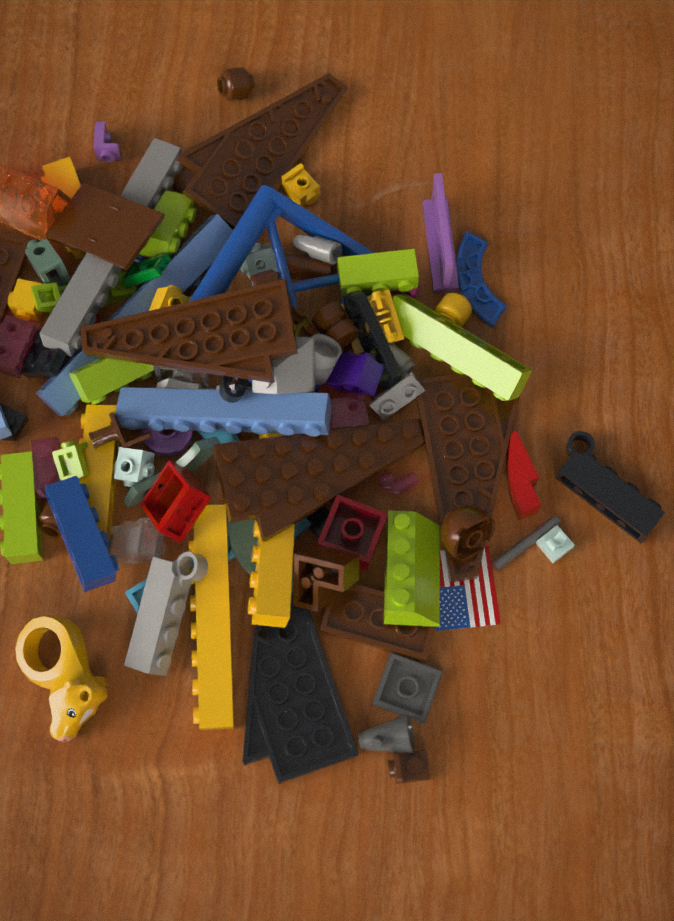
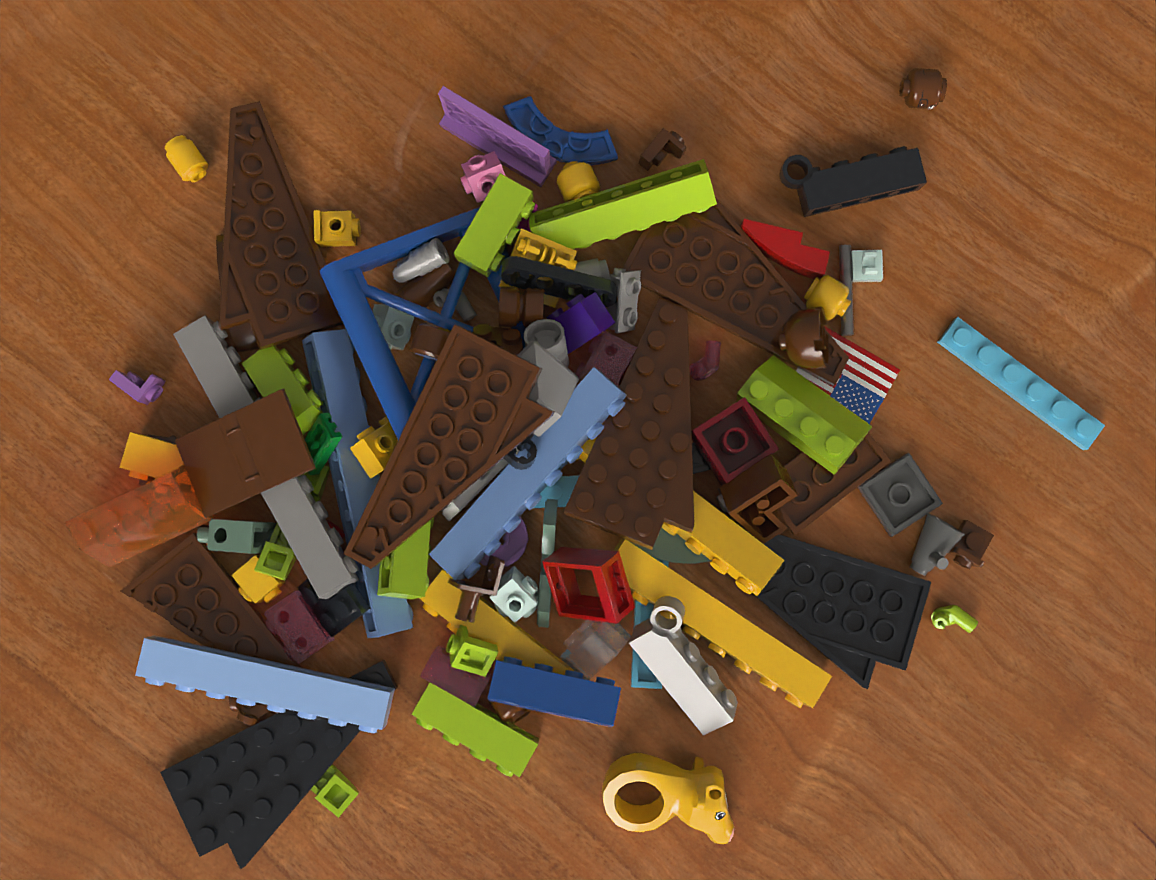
camera: 55 degrees left, 15 degrees up
reddish brown head [217,67,254,101] -> none
none -> yellow brick [165,135,208,182]
none -> light grey arm [433,288,477,322]
none -> bright pink brick [460,151,505,203]
none -> reddish brown bracket [639,128,687,171]
none -> yellow head [804,275,851,320]
none -> lime arm [931,605,978,633]
none -> medium azure plate [937,317,1105,450]

